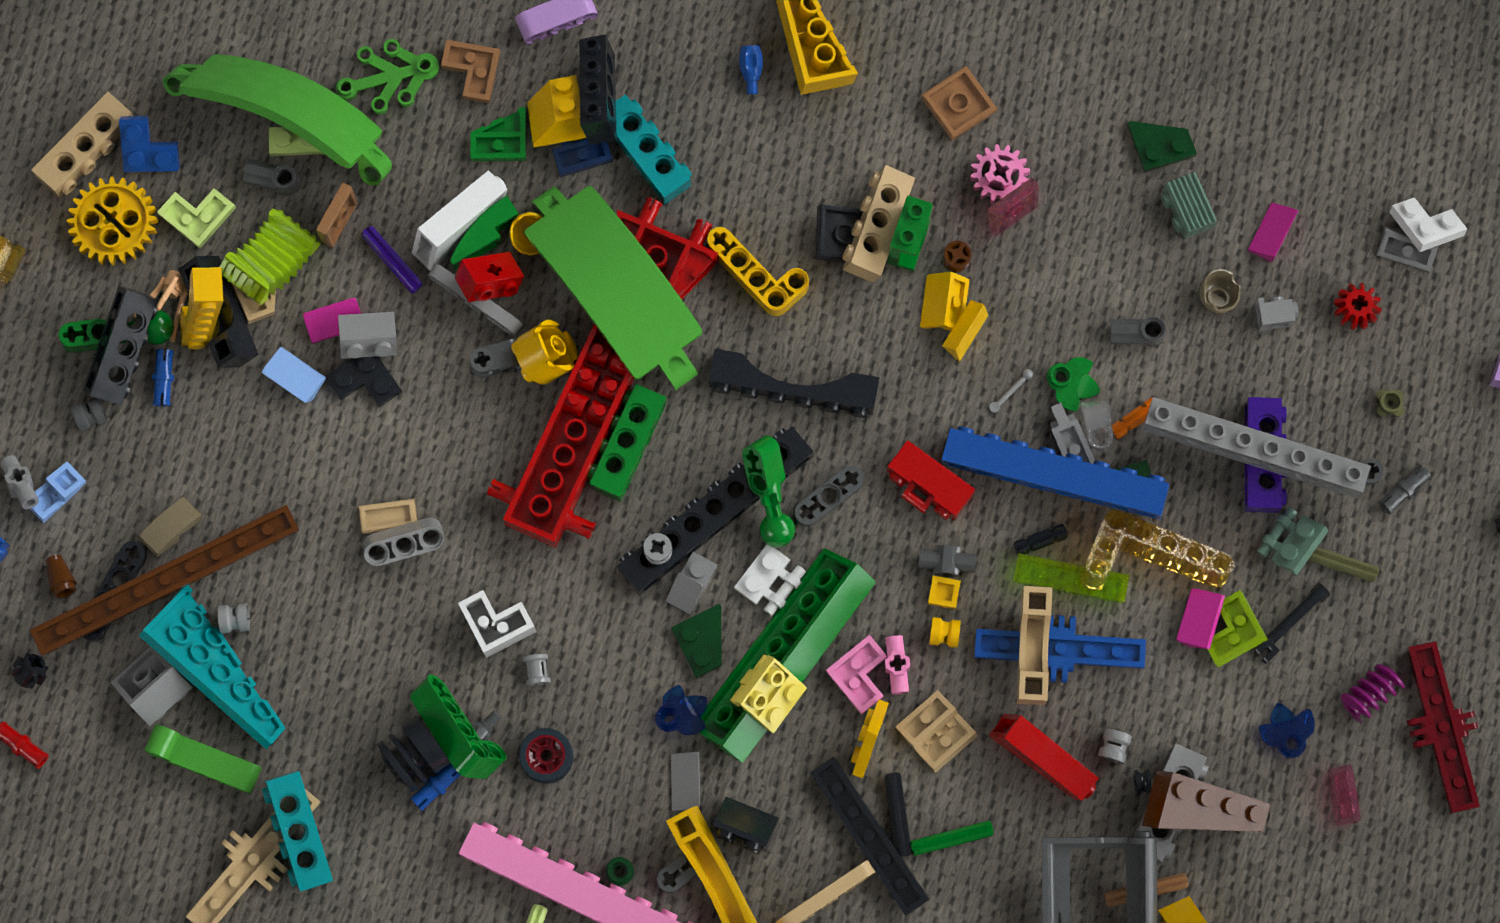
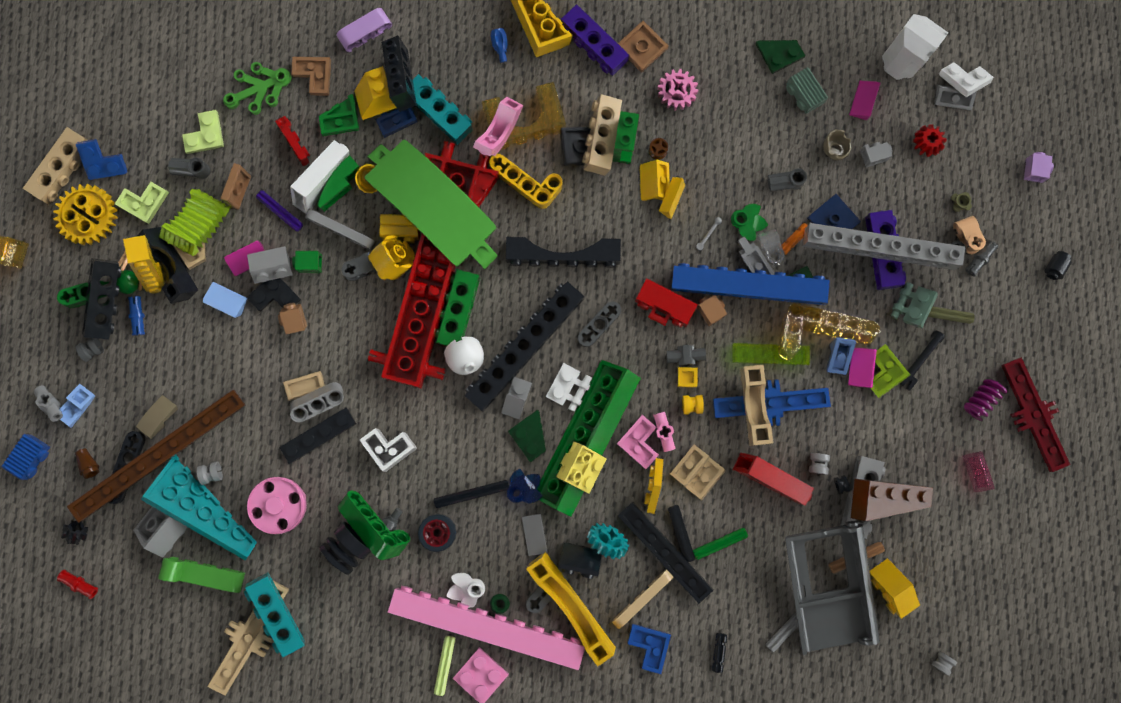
camera: 10 degrees left, 5 degrees up
bright green panel [162,54,392,186] -> none
blue pin [410,764,461,811] -> none
red brick [455,252,524,303] -> none
light grey bush [523,654,551,686] -> none
light grey wheel [644,533,672,565] -> none
green beam [742,435,795,548] -> none
clear pink plate [988,177,1039,236] -> none
black axle [1013,524,1068,556] -> none
clear blue plate [1259,703,1315,758] -> none
none -> bright pink piece [247,477,306,534]
none -> red hinge [275,116,310,166]
none -> medium nougat brick [278,303,307,334]
none -> black plate [279,407,357,464]
none -> green brick [292,251,322,273]
none -> yellow brick [379,214,420,244]
none -> black axle [434,480,510,508]
none -> white cylinder [444,337,484,375]
none -> white plate [447,573,485,608]
none -> bright pink arch [473,97,523,156]
none -> clear yellow arch [482,82,566,150]
none -> dark purple brick [561,4,629,76]
none -> teal gear [587,523,629,560]
none -> medium nougat brick [697,295,727,326]
none -> dark blue plate [807,194,861,229]
none -> medium blue slope [827,337,856,375]
none -> white brick [882,14,948,80]
none -> light nougat piece [953,216,986,255]

